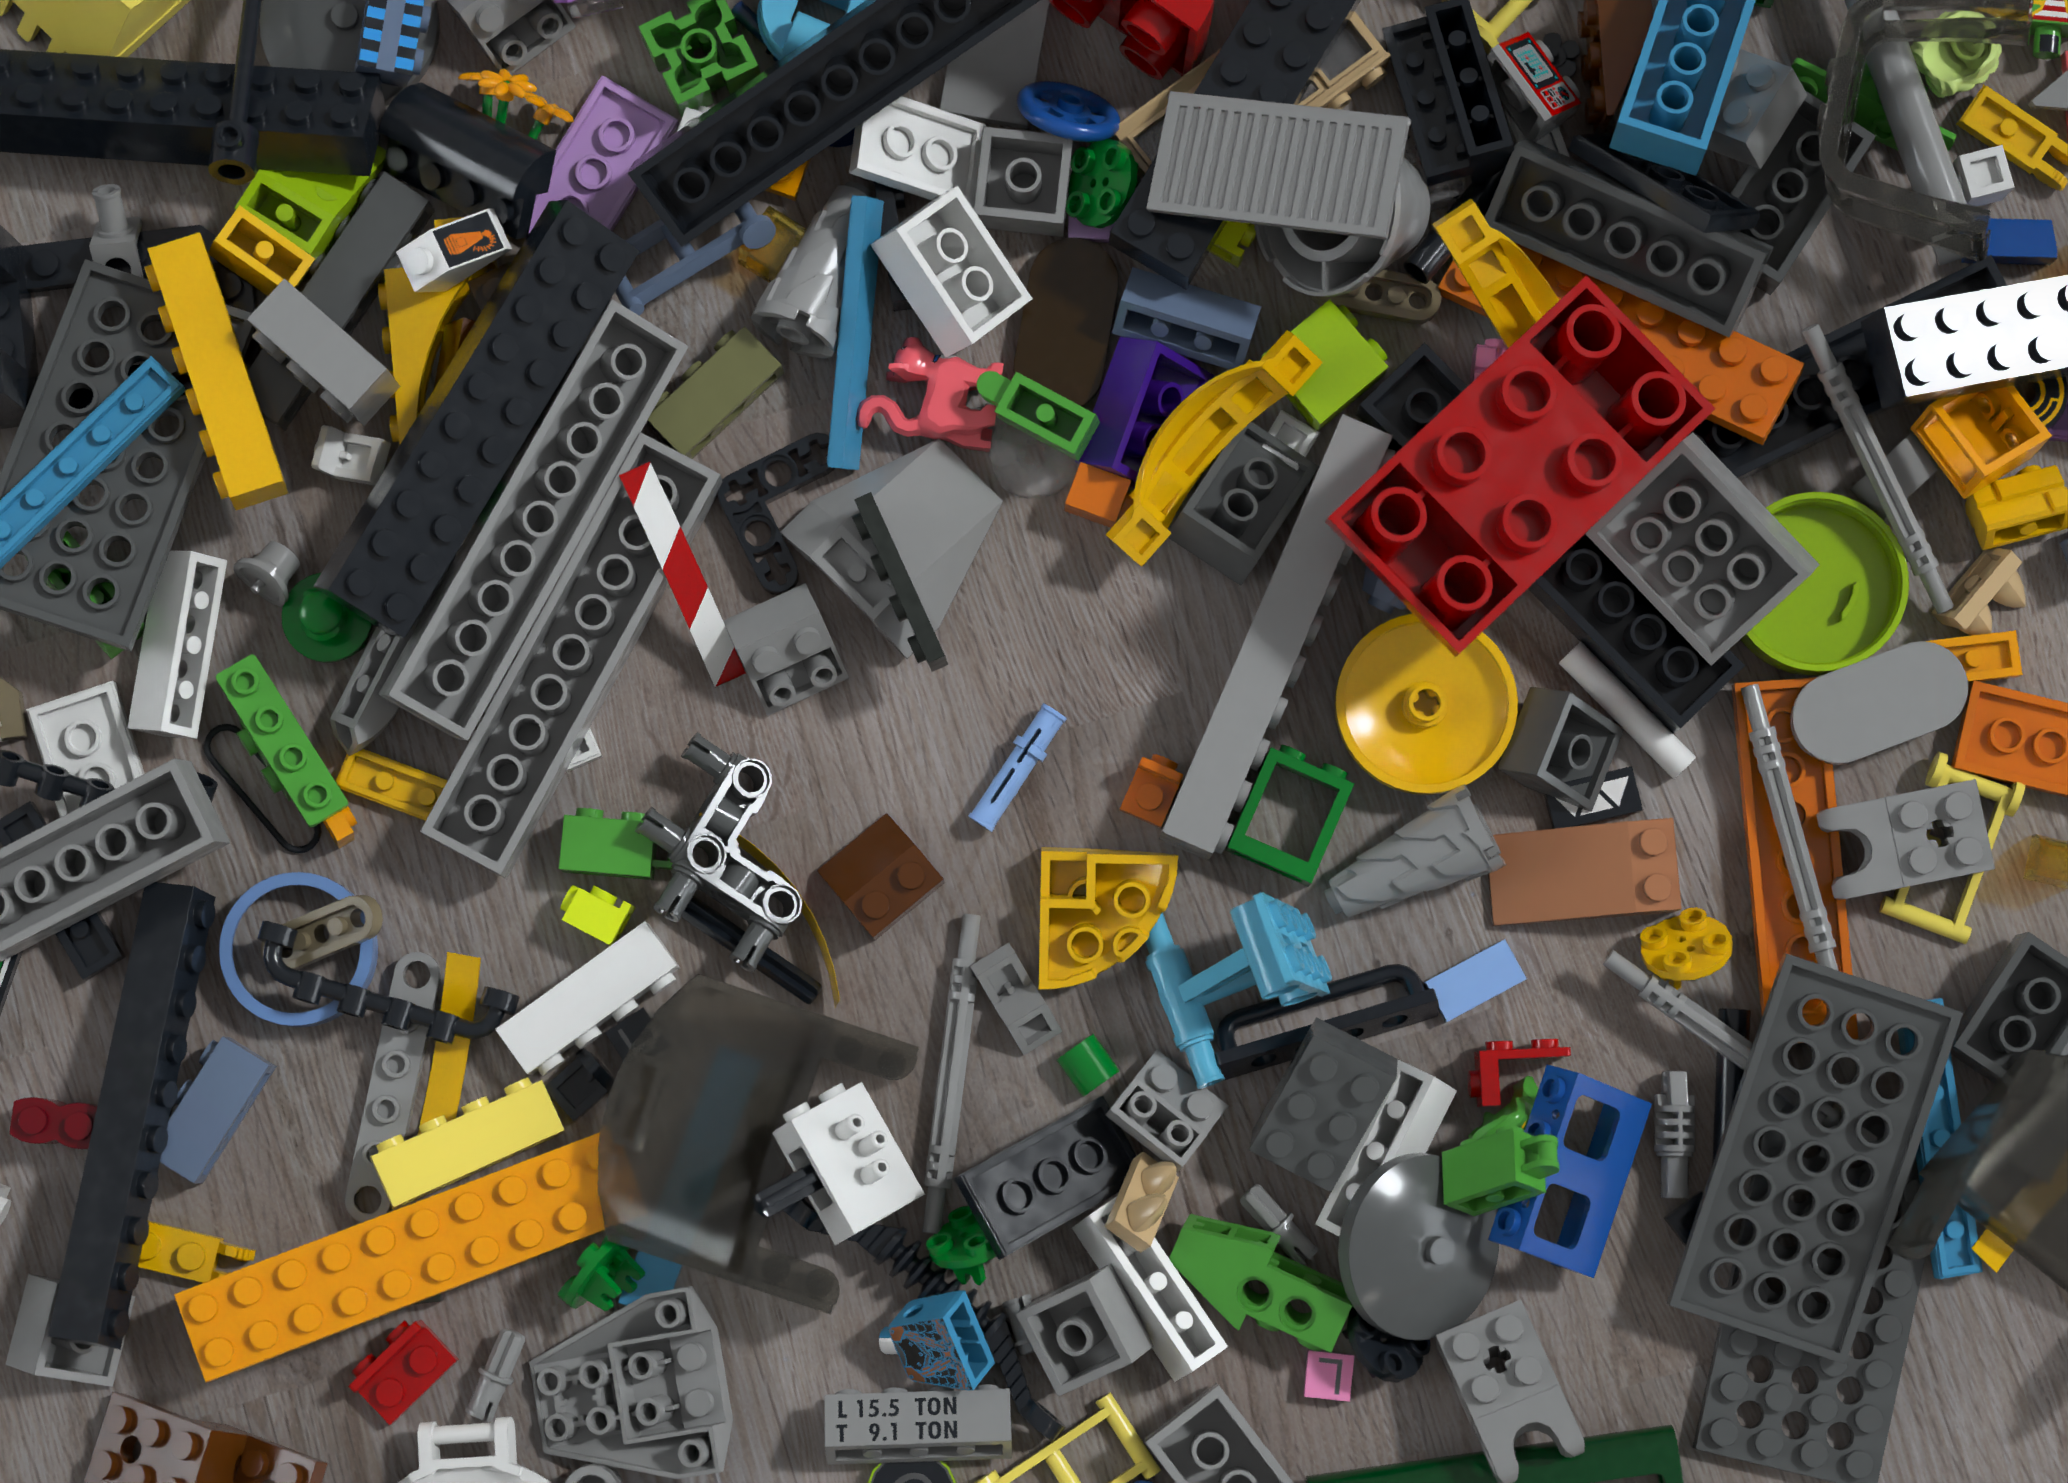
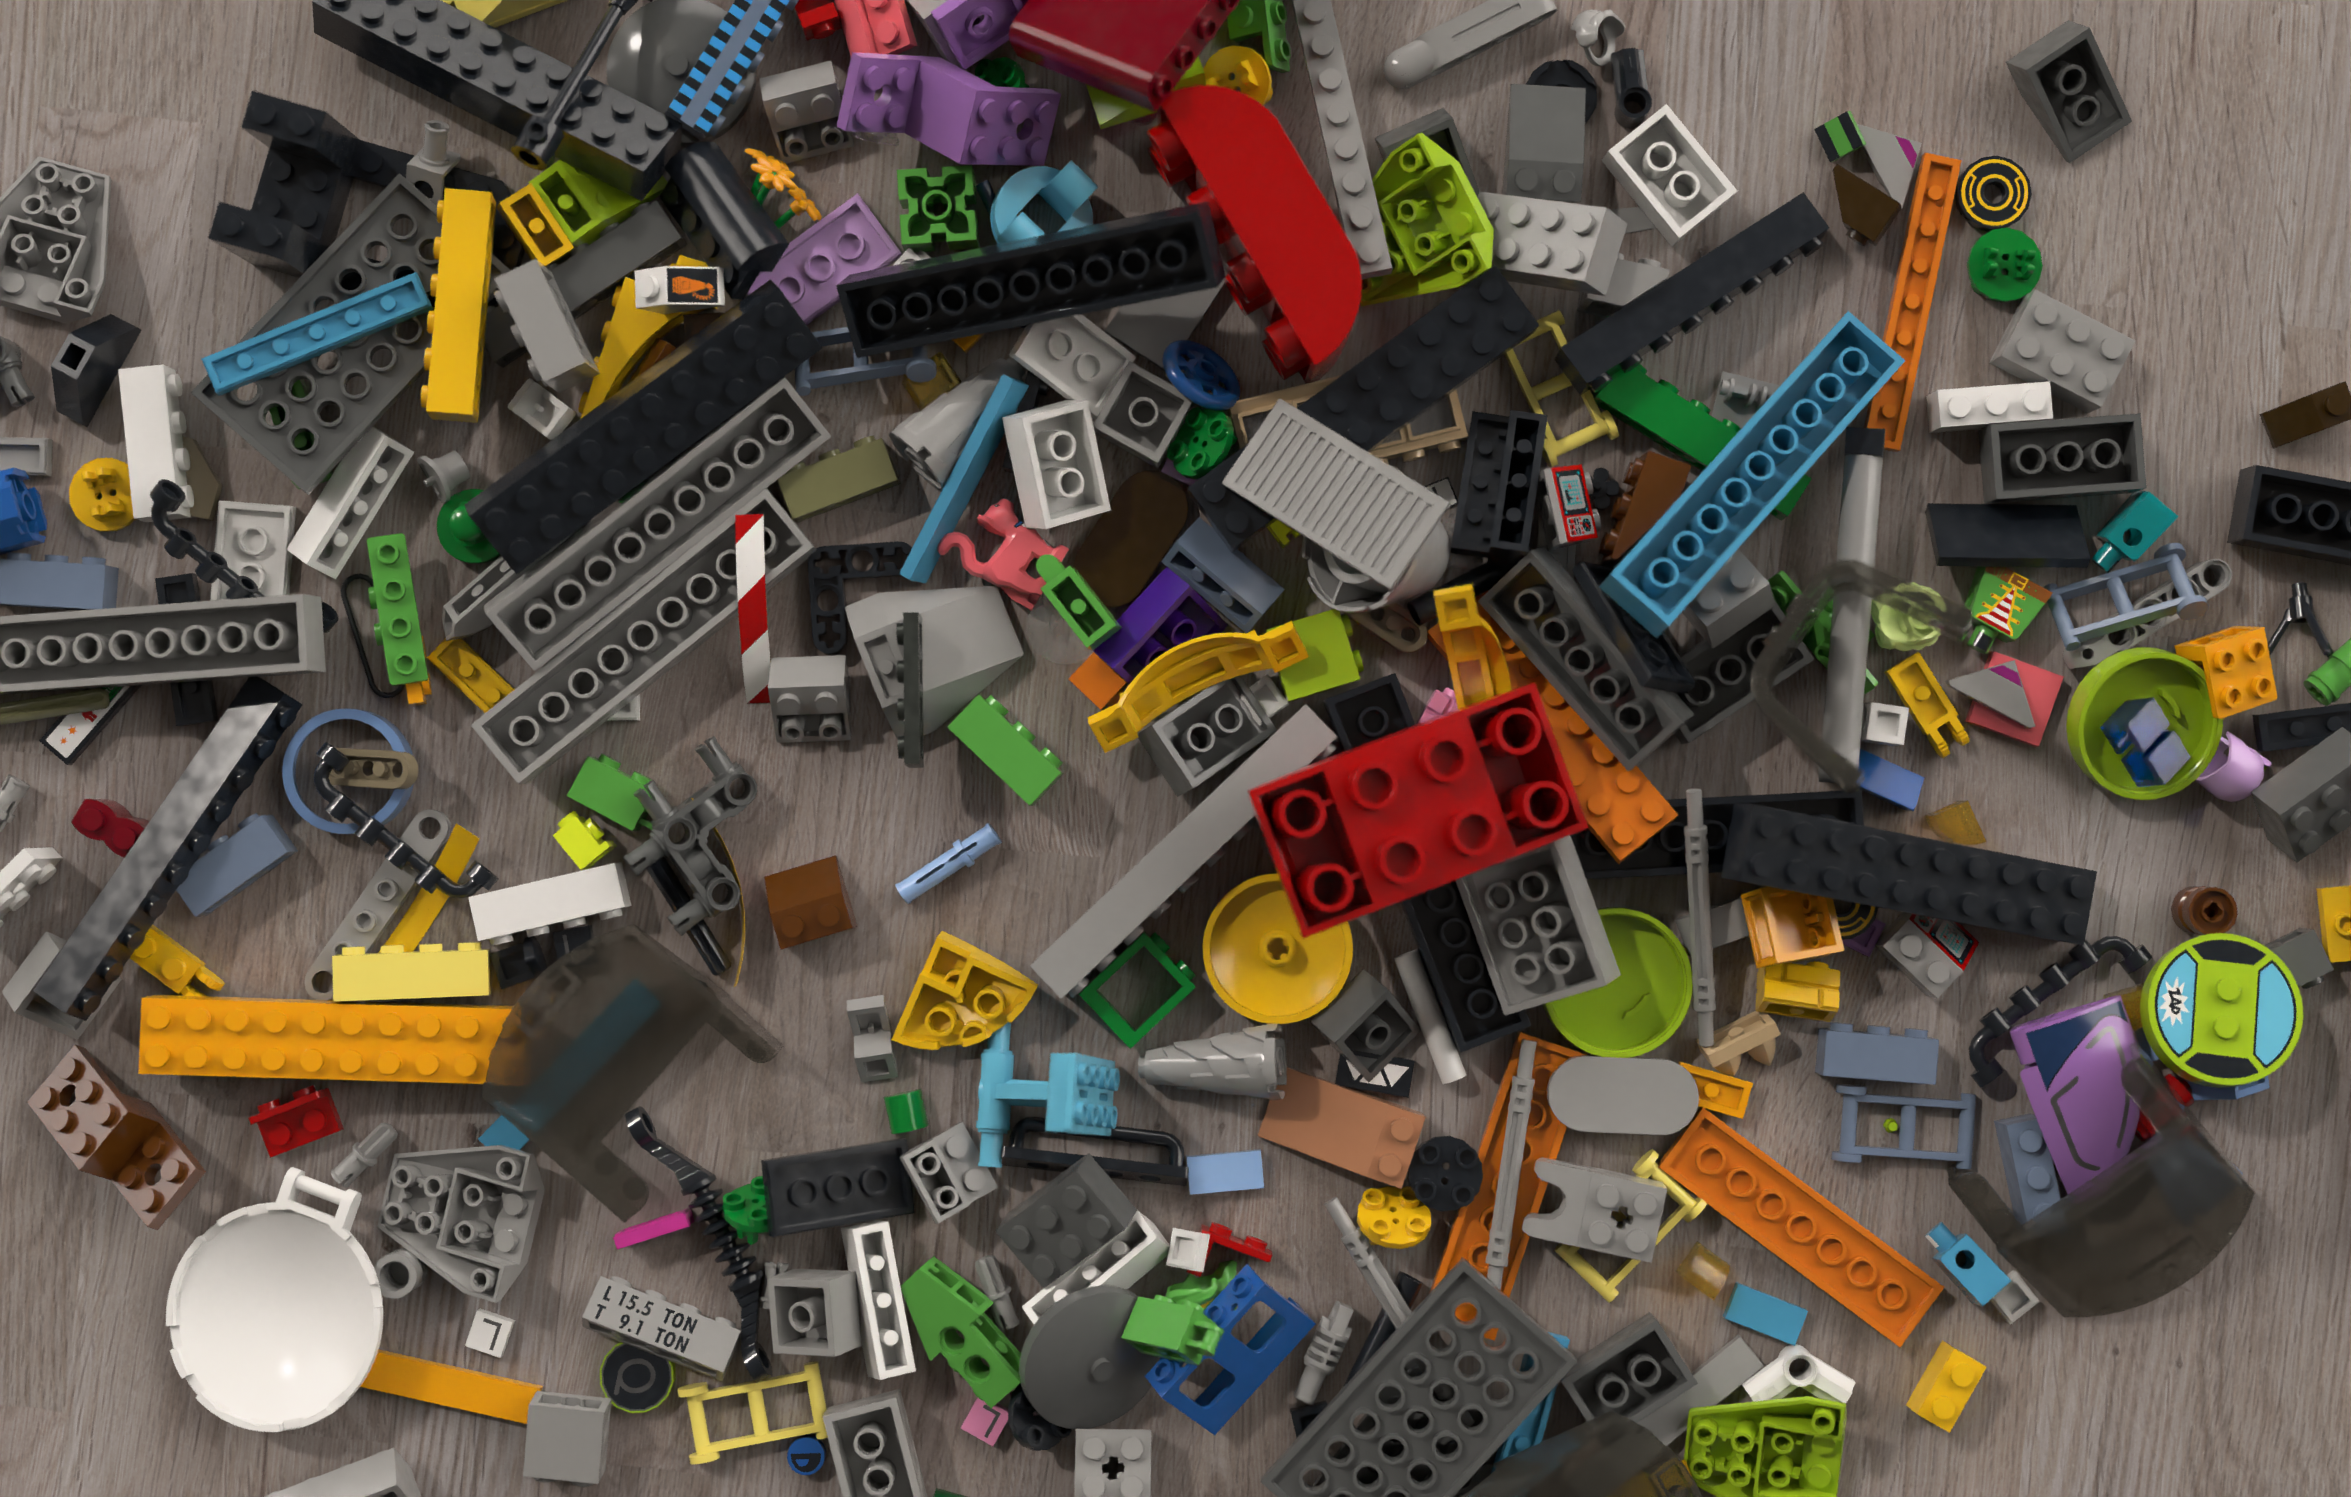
camera: 25 degrees right, 5 degrees up
green plate [558,1225,645,1311] -> none
white piece [752,1082,925,1245] -> none
dark azure torso [879,1290,995,1390] -> none
light grey axle [922,914,981,1234] -> none
tan tile [1105,1151,1179,1253] -> none
orange bracket [1119,754,1184,828] -> none
none -> dark pink tile [613,1208,695,1250]
none -> bright green brick [947,694,1064,806]
none -> white tile [1166,1228,1210,1272]
none -> black plate [1408,1136,1483,1211]

